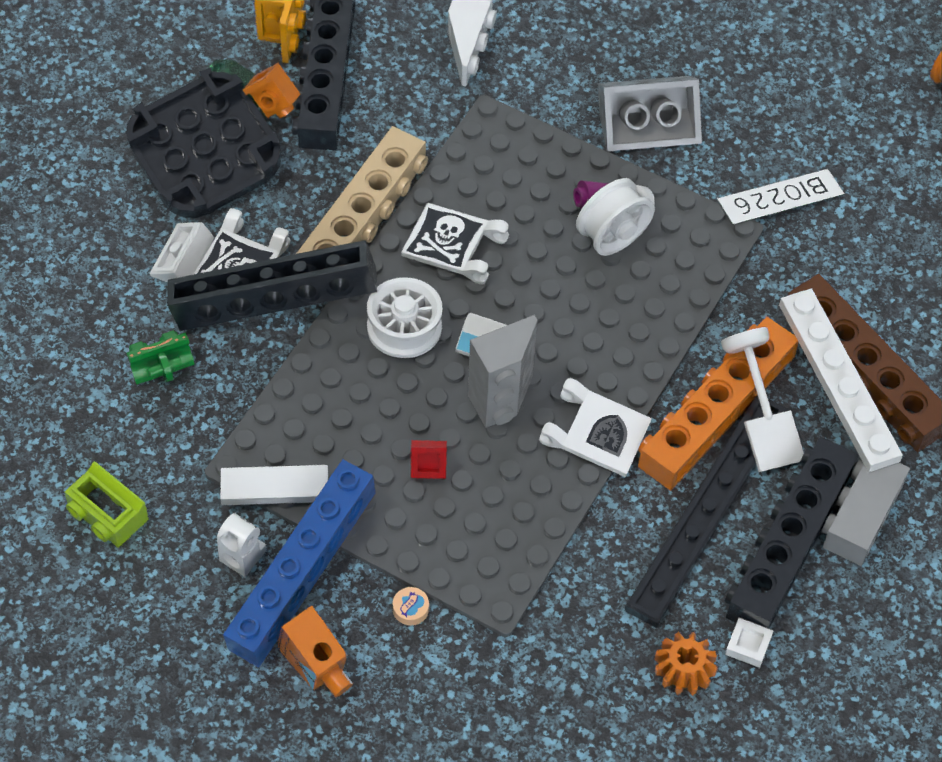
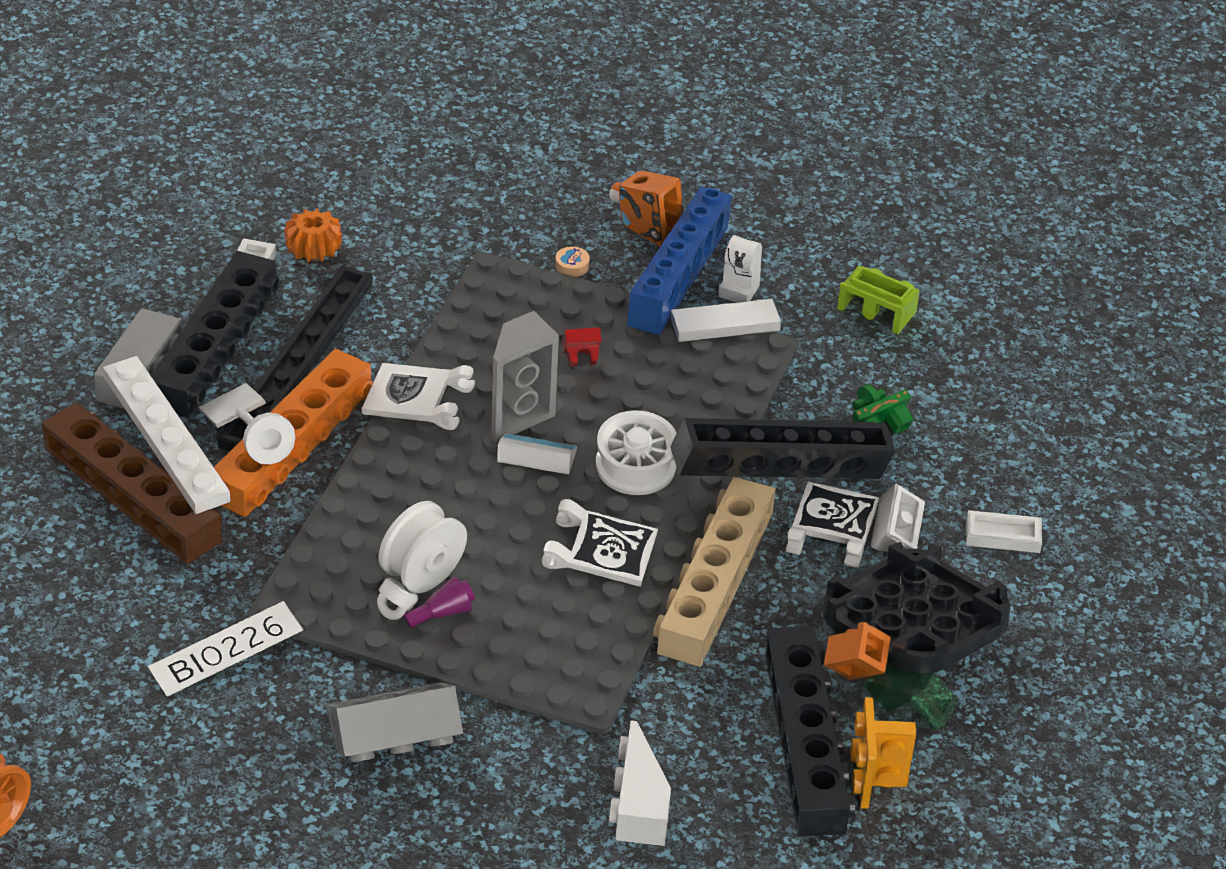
camera: 170 degrees right, 15 degrees down
none -> white tile [966,510,1042,553]

